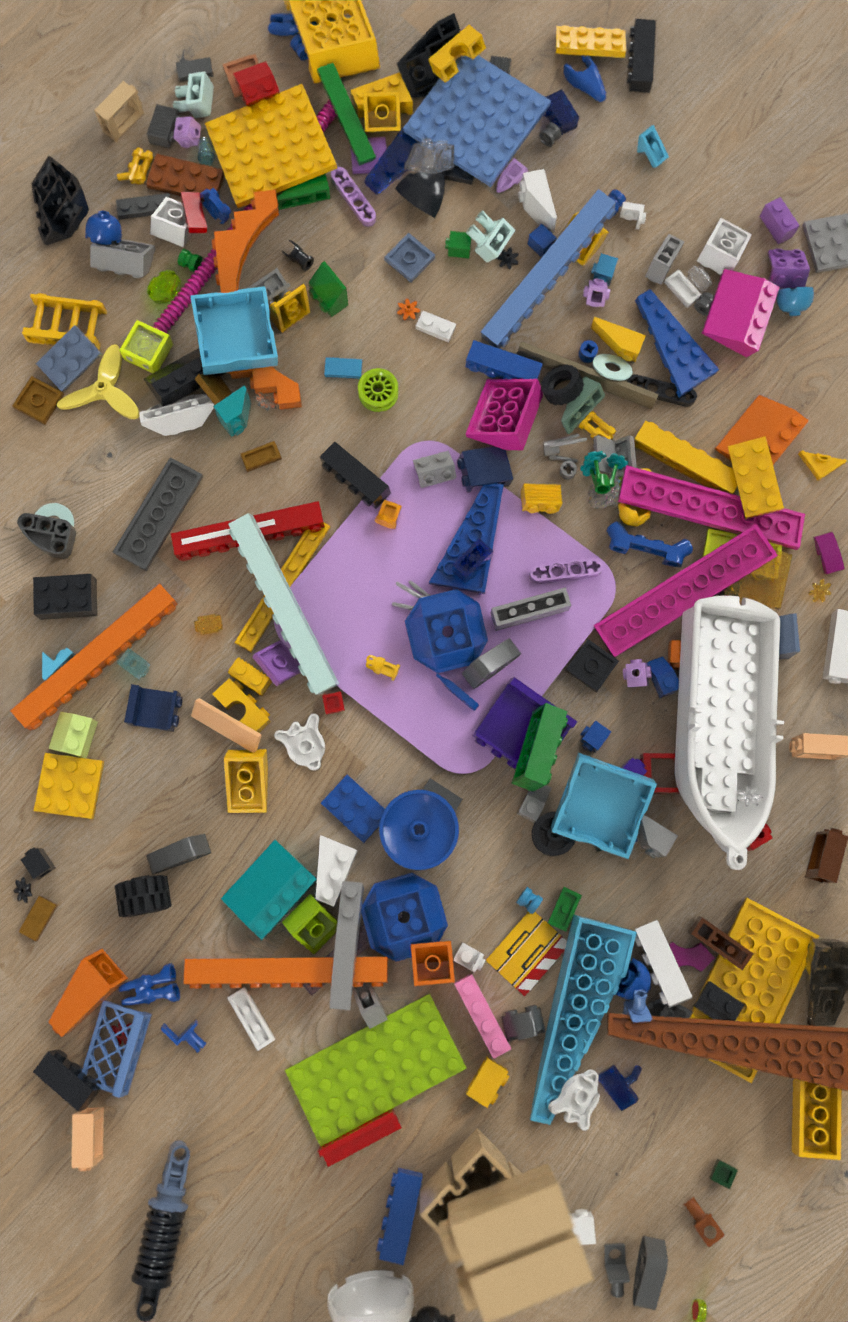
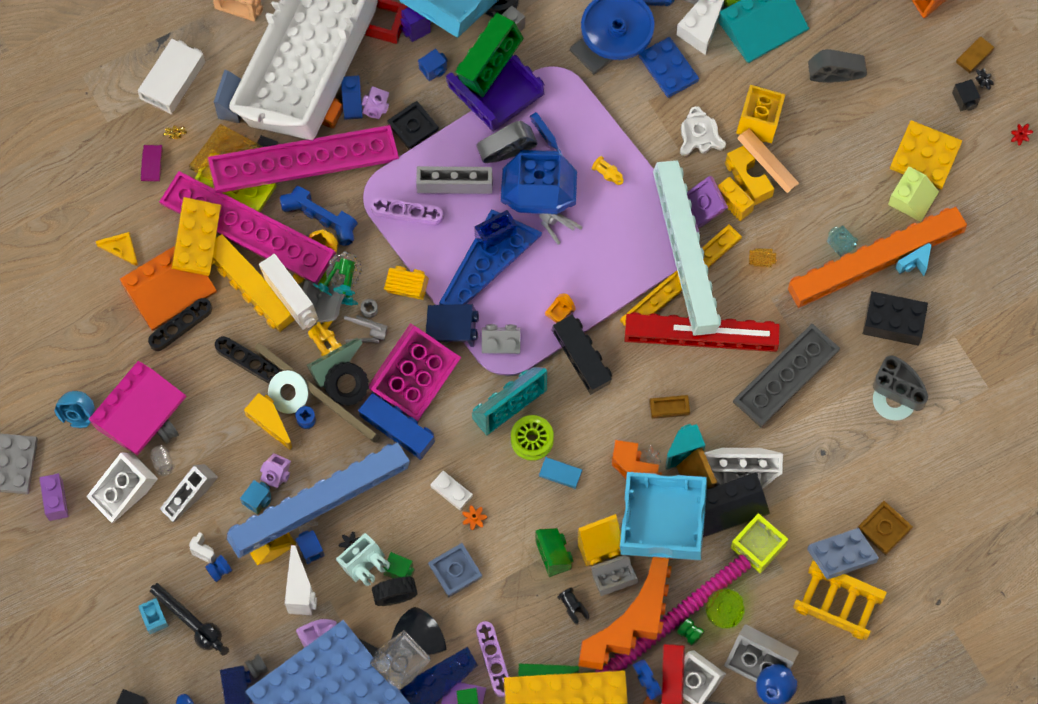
camera: 160 degrees left, 10 degrees down
light yellow piece [56,344,140,419] -> none
black wheel [114,875,172,917] -> none
dark blue panel [124,684,183,732] -> none
red plate [322,691,345,715] -> none
blue wing [635,289,720,397] -> none
white tile [664,269,702,308] -> none
medium lavender bracket [768,248,810,289] -> none
none -> black beam [148,298,212,351]
none -> black piece [150,583,229,656]
none -> white brick [259,253,318,330]
none -> black tyre [372,577,418,606]
none -> teal slope [472,367,547,436]

